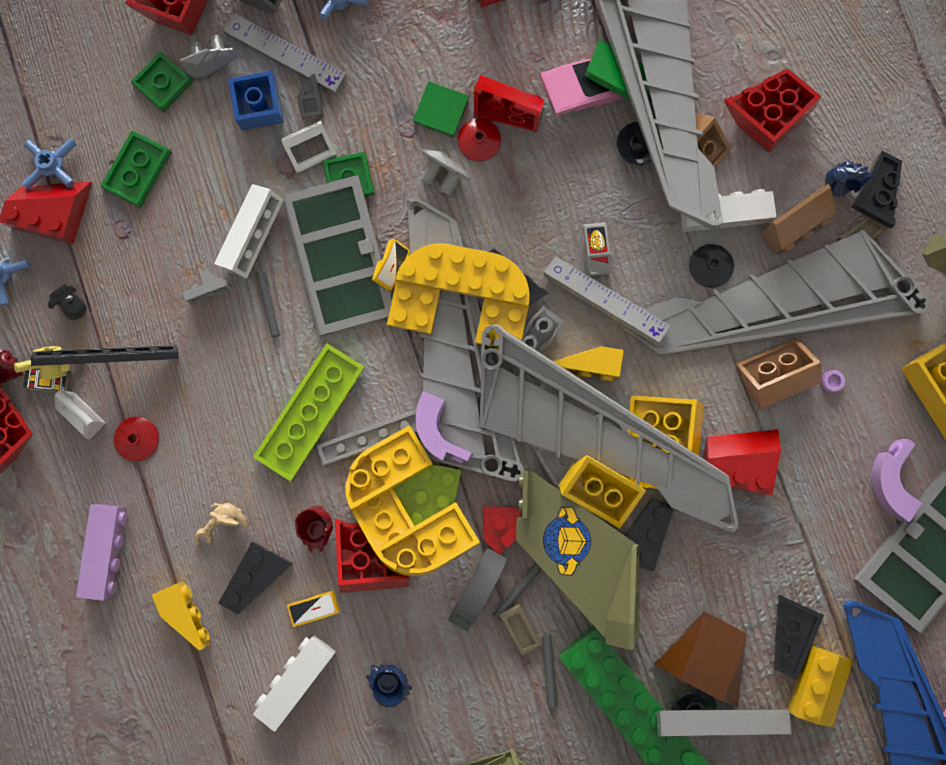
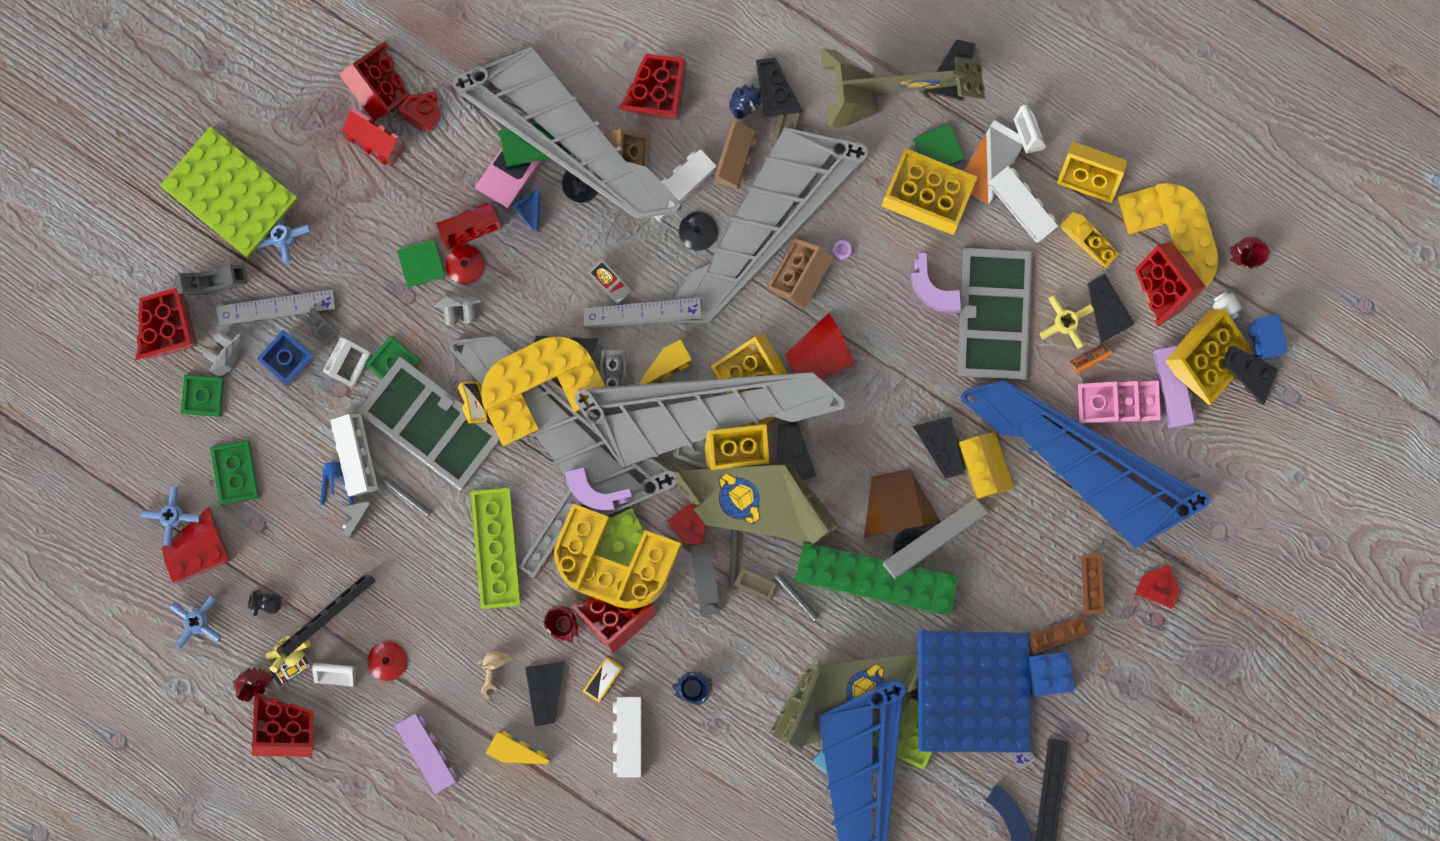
camera: 40 degrees left, 0 degrees up
none -> blue plant [320,462,354,505]
none -> blue slope [513,190,540,232]

